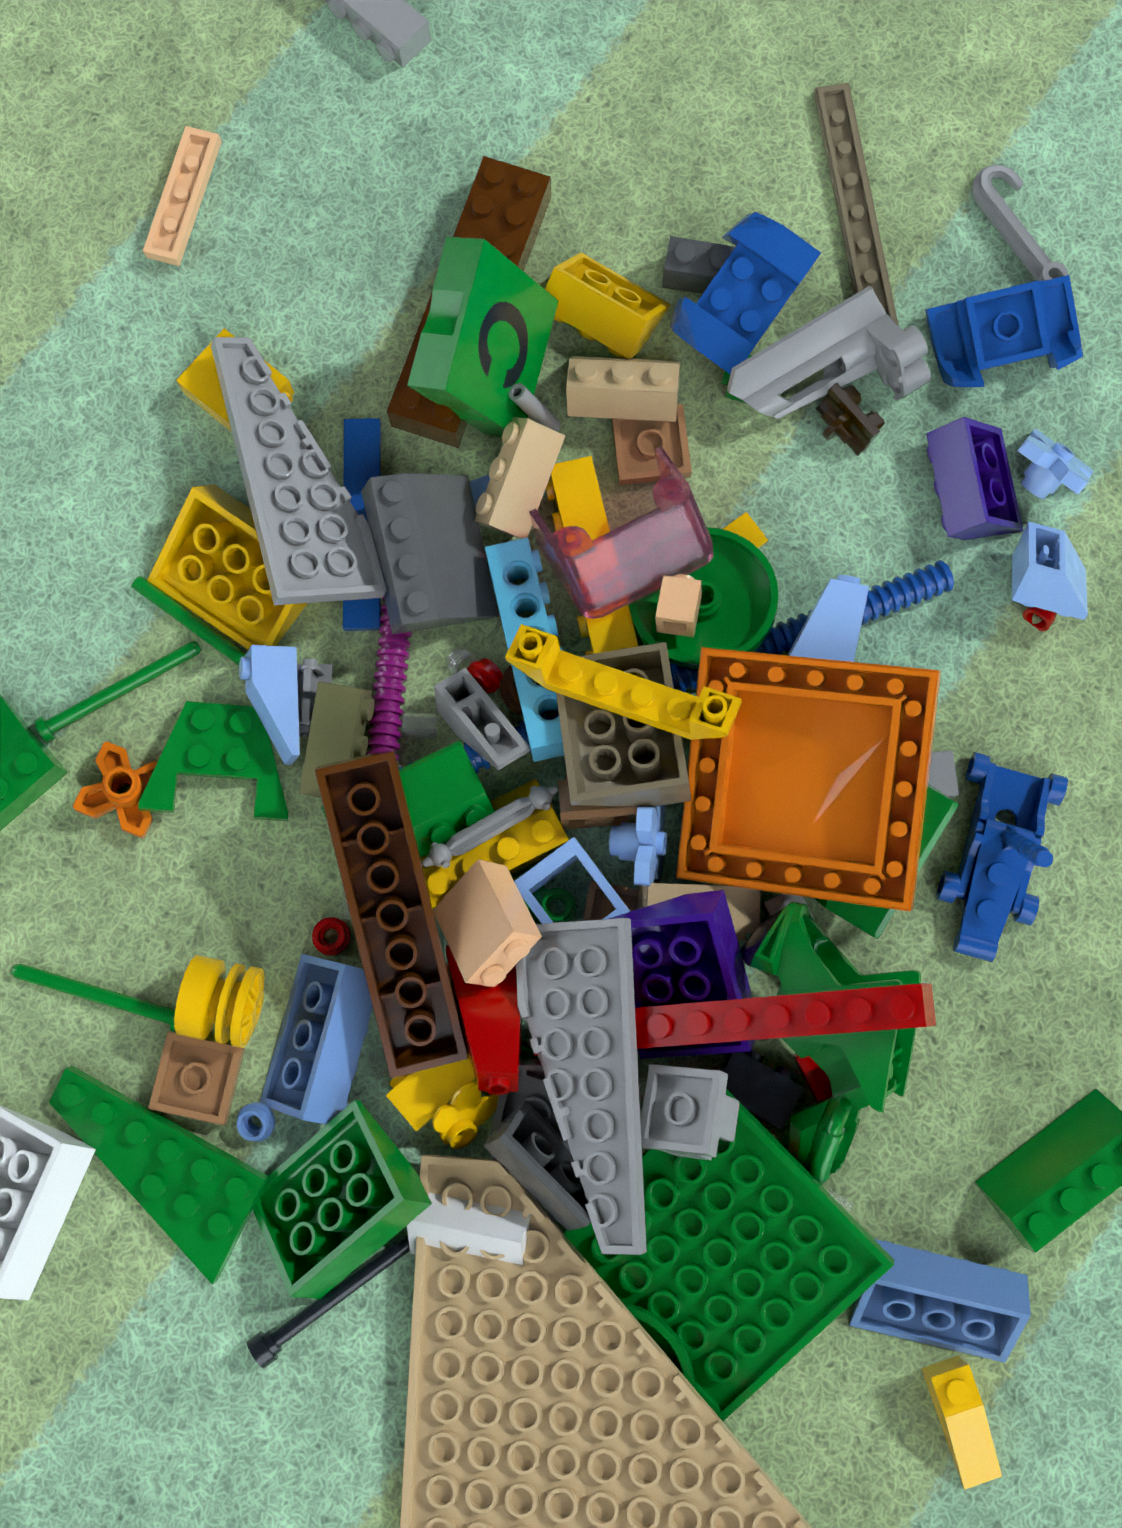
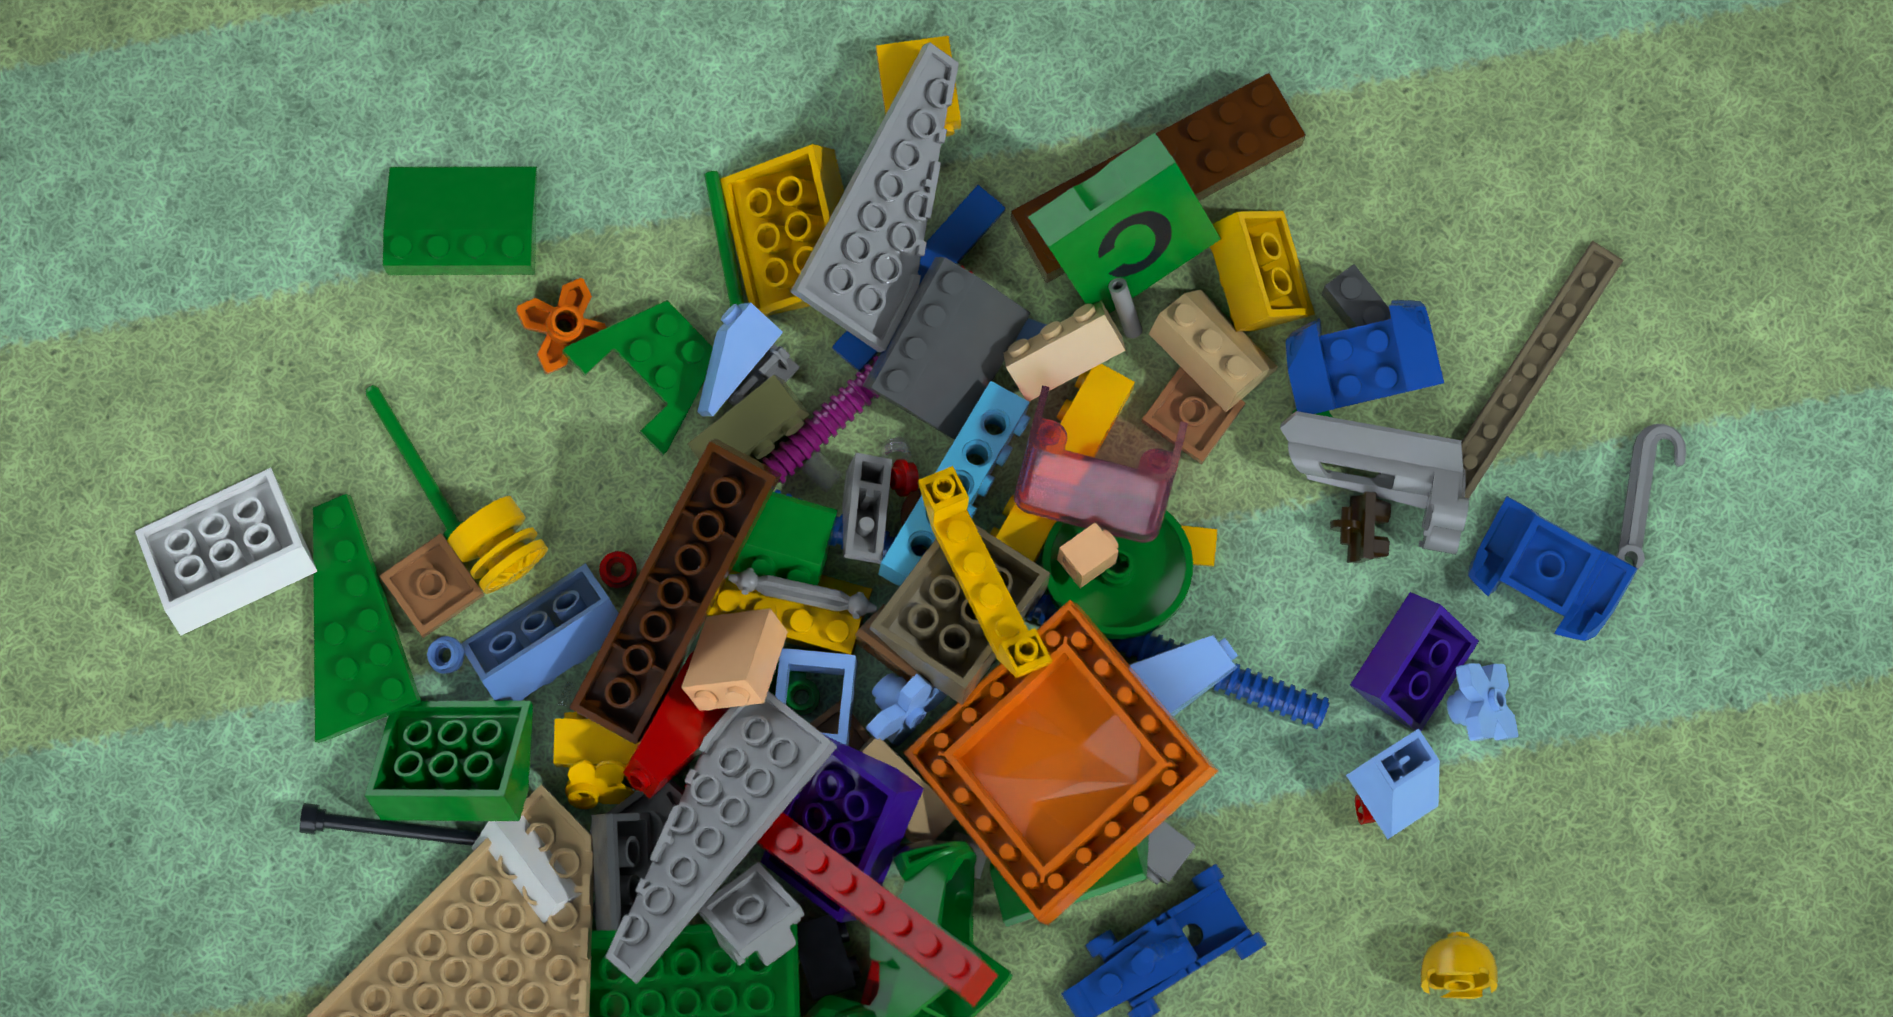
camera: 40 degrees right, 0 degrees up
green bar [34,641,201,743] -> none

